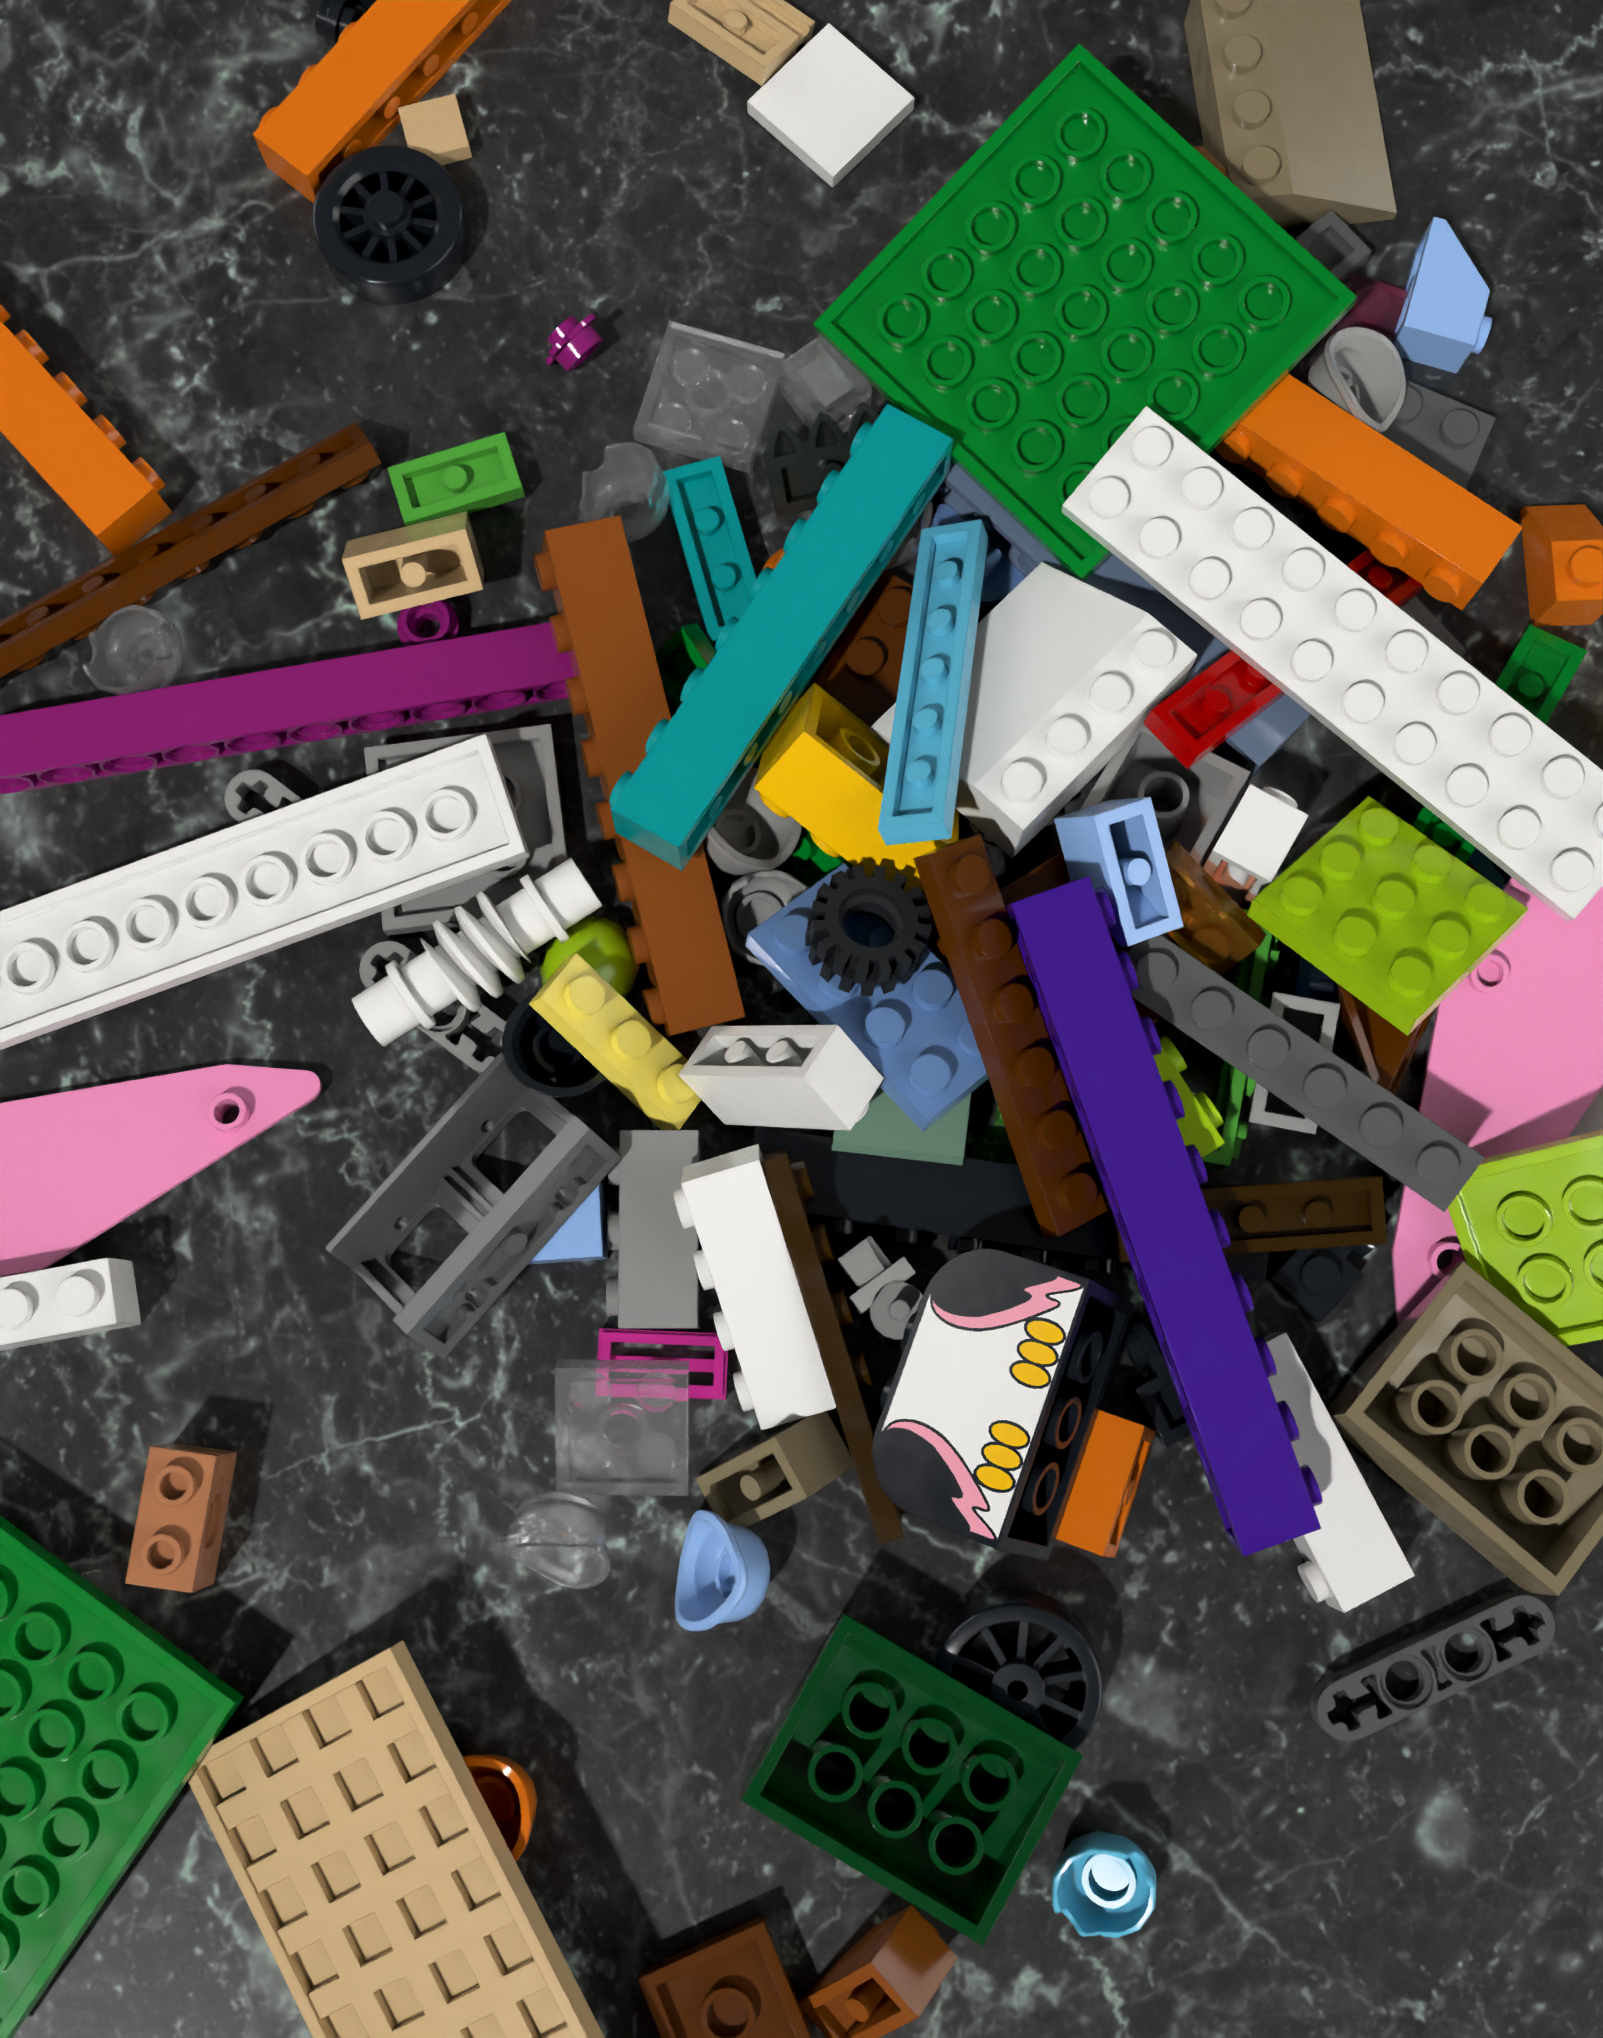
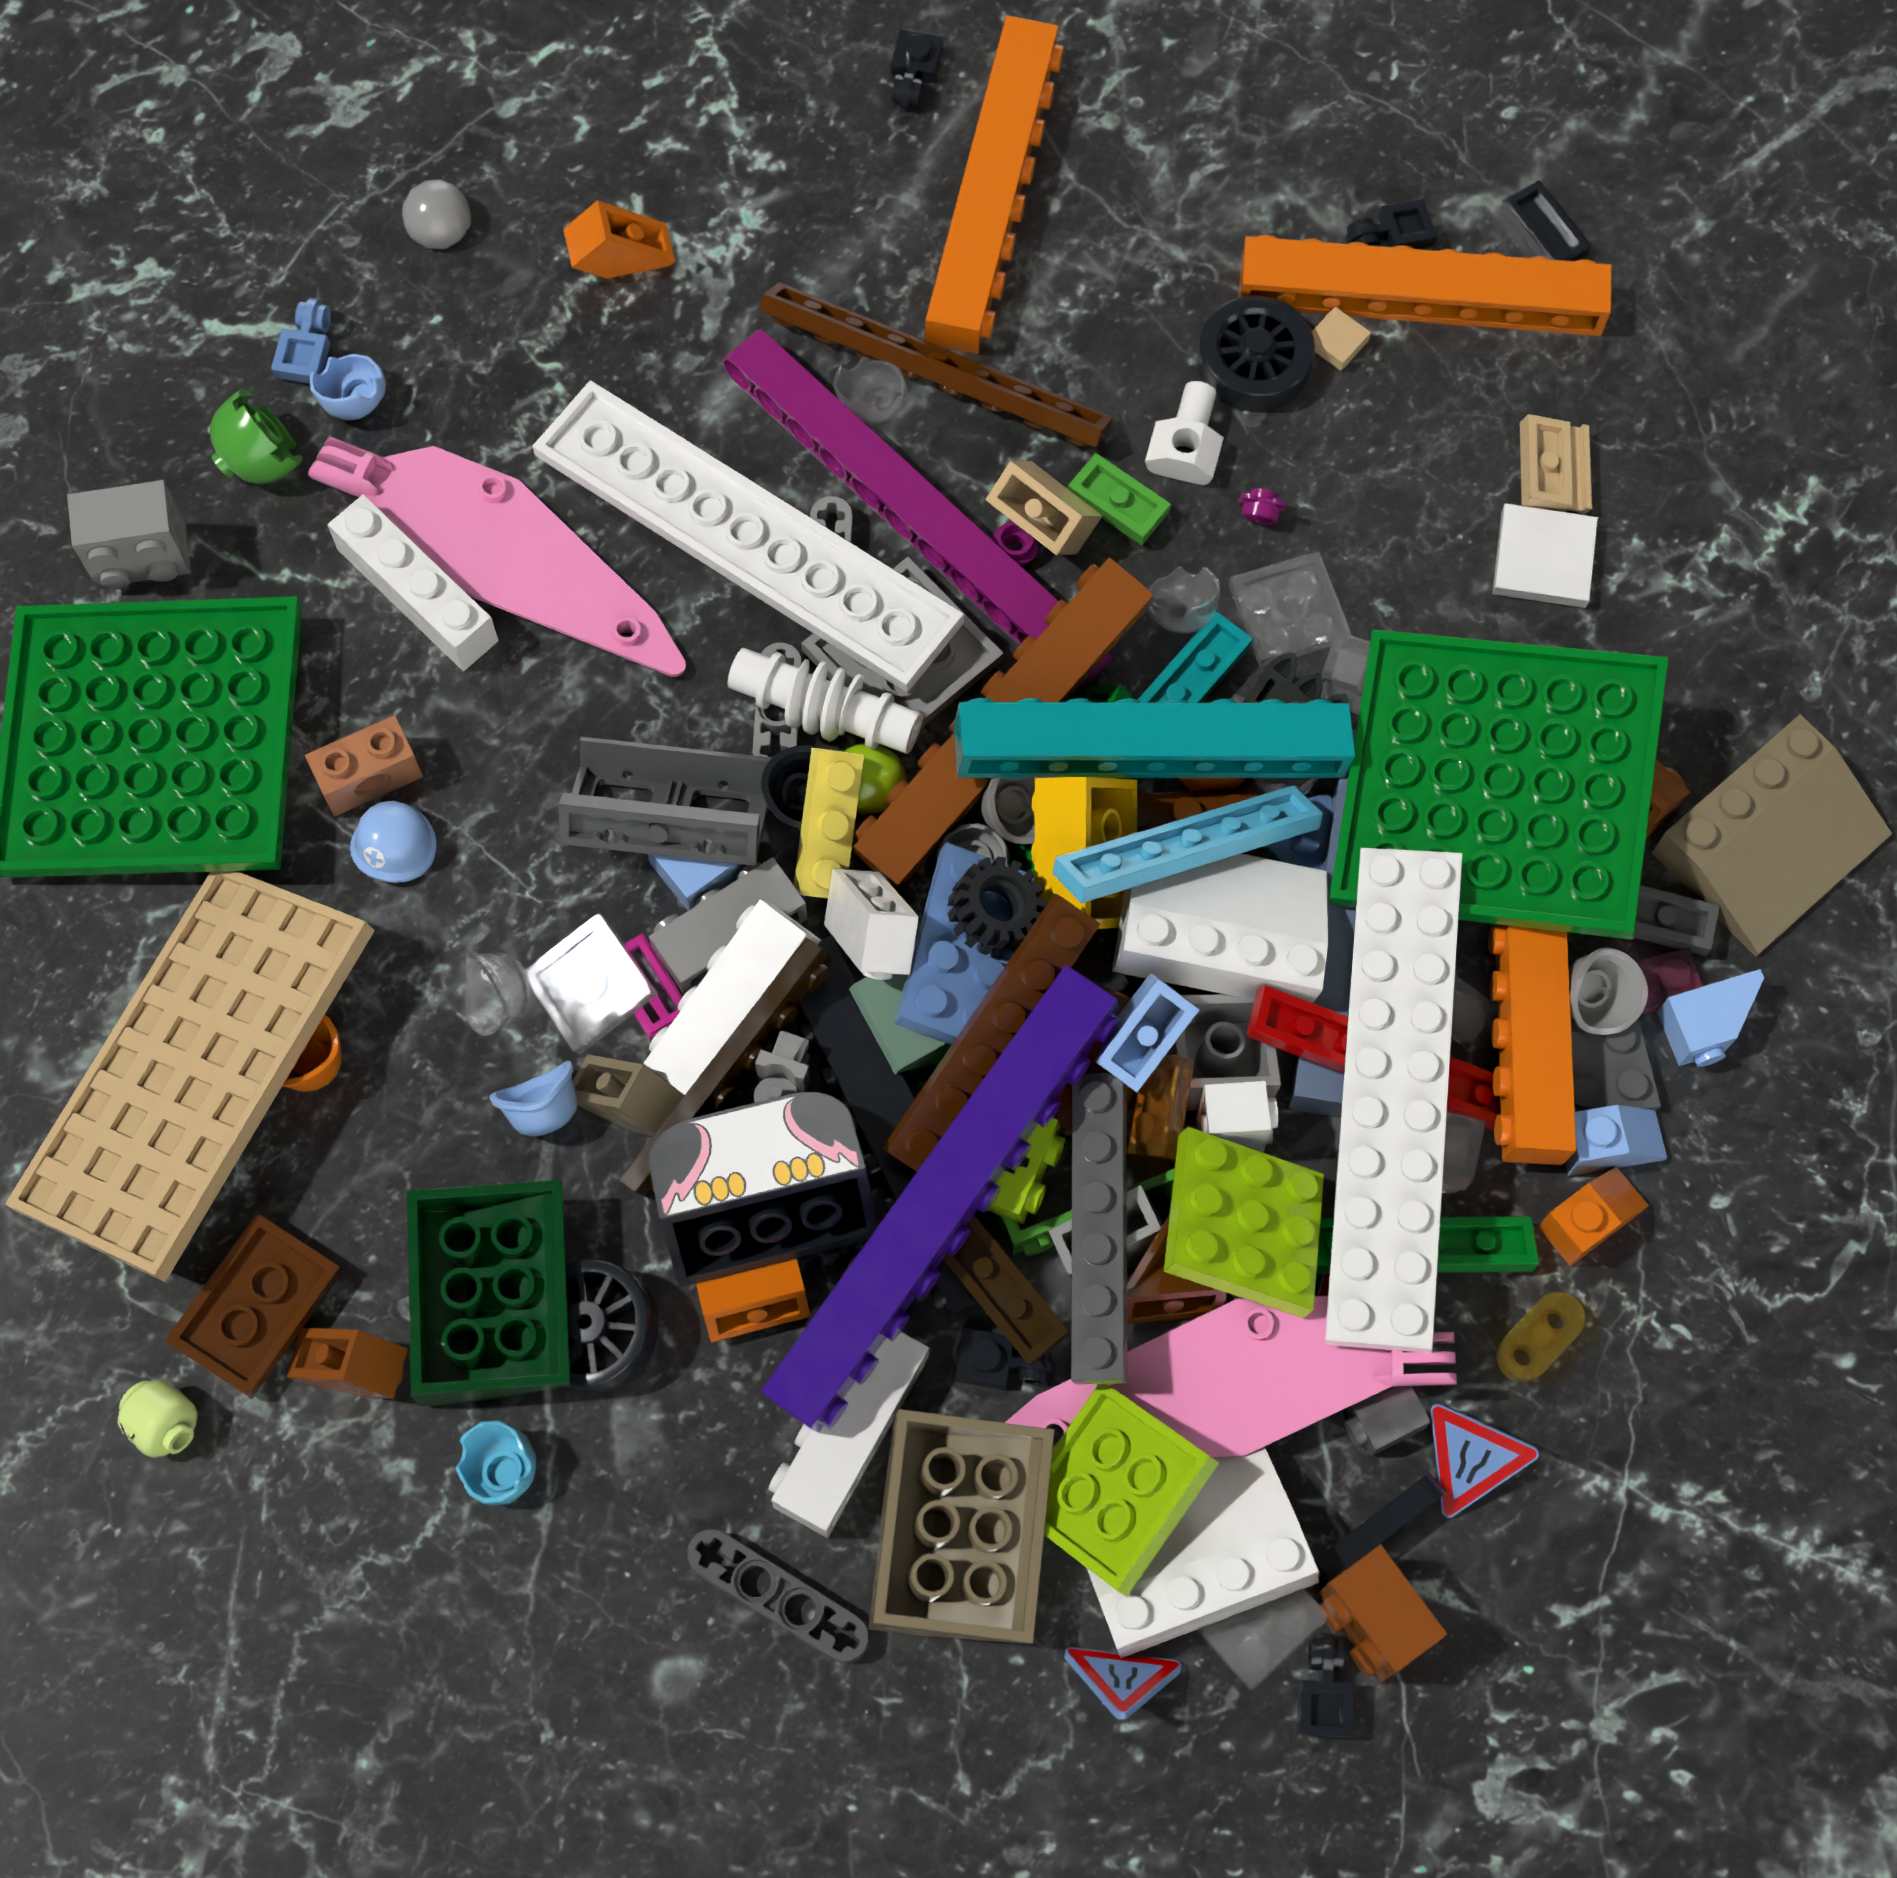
camera: 55 degrees right, 10 degrees down
none -> light blue helmet [350,801,437,883]
none -> white piece [1145,381,1223,485]
none -> light blue slope [1565,1105,1667,1177]

